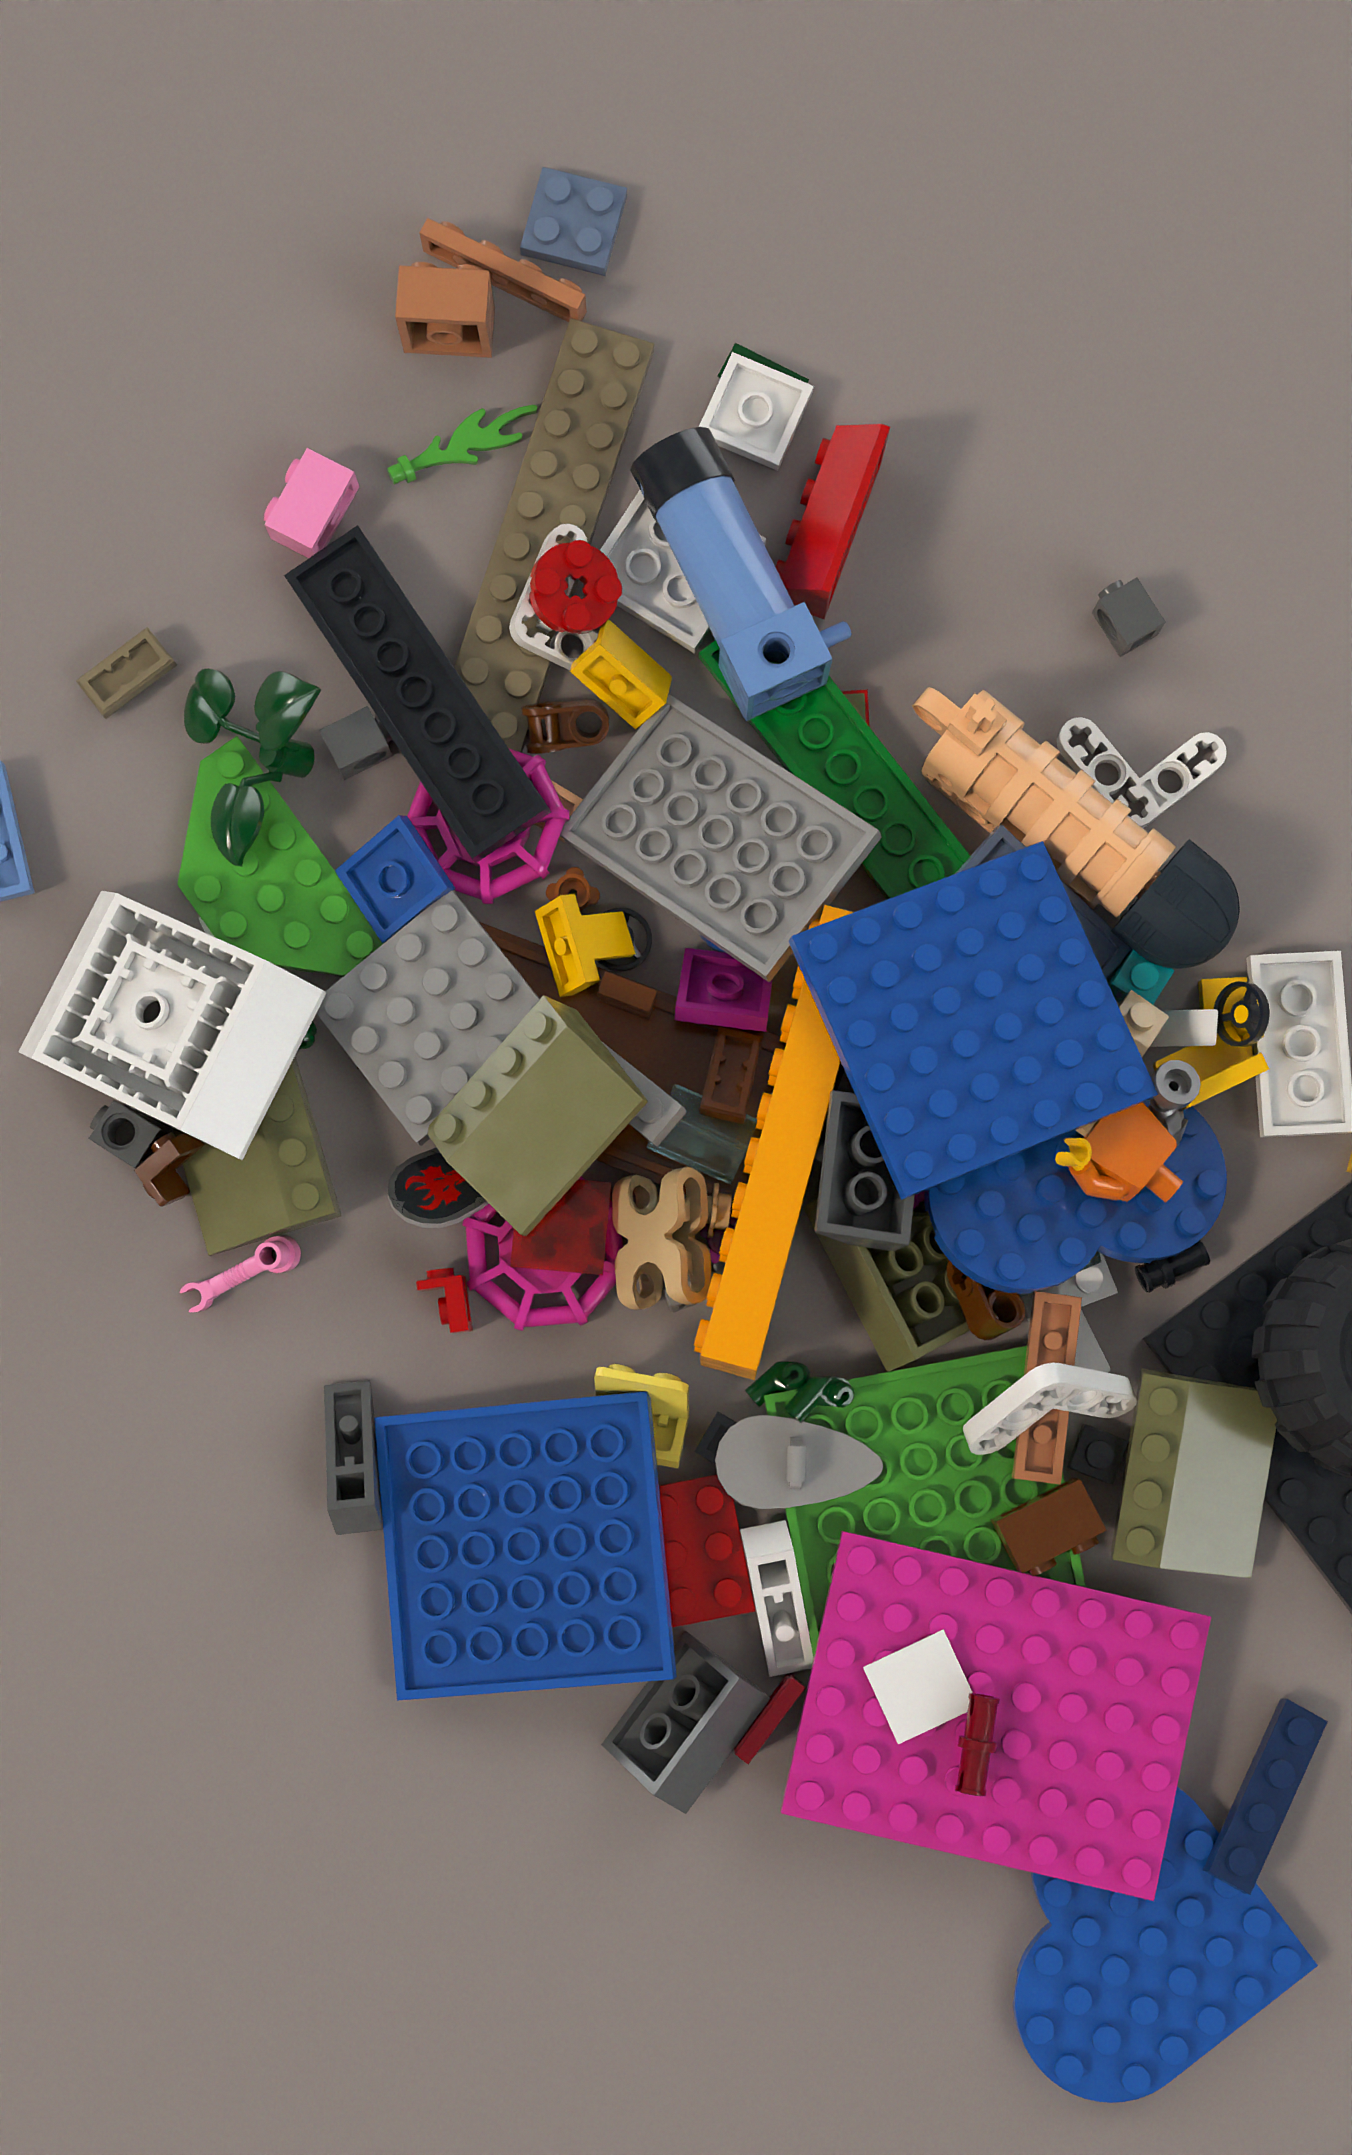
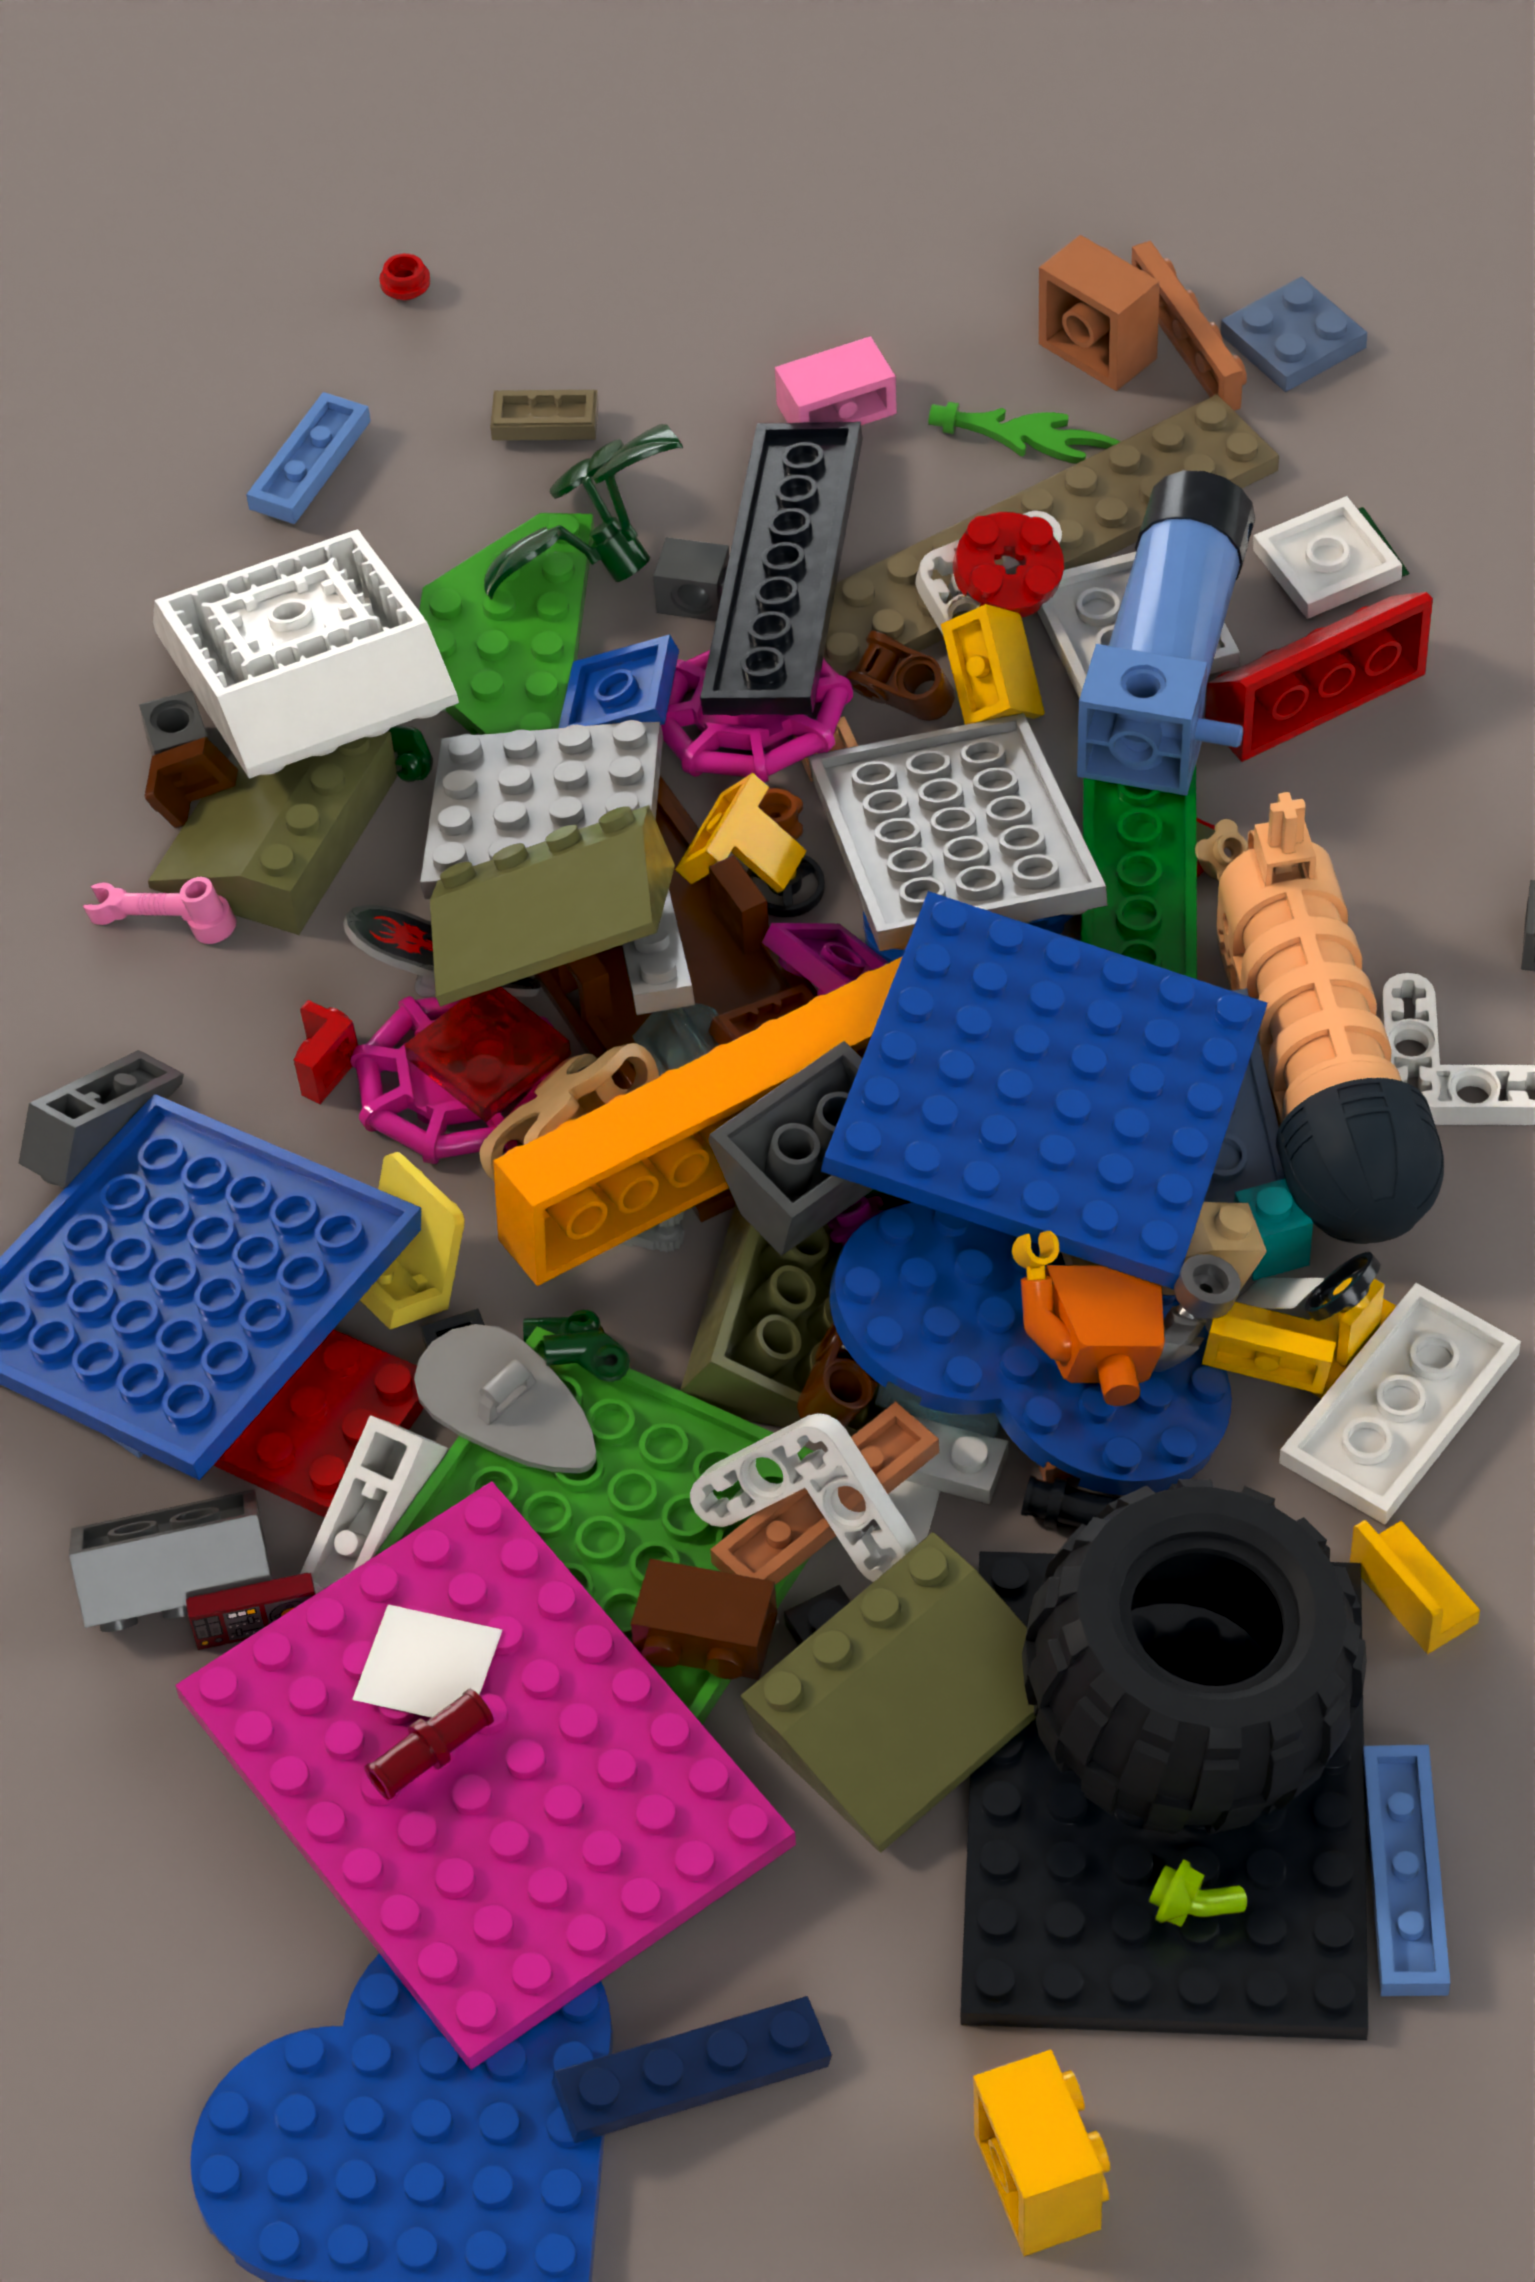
camera: 45 degrees right, 30 degrees down
none -> tan plate [1195,819,1248,881]

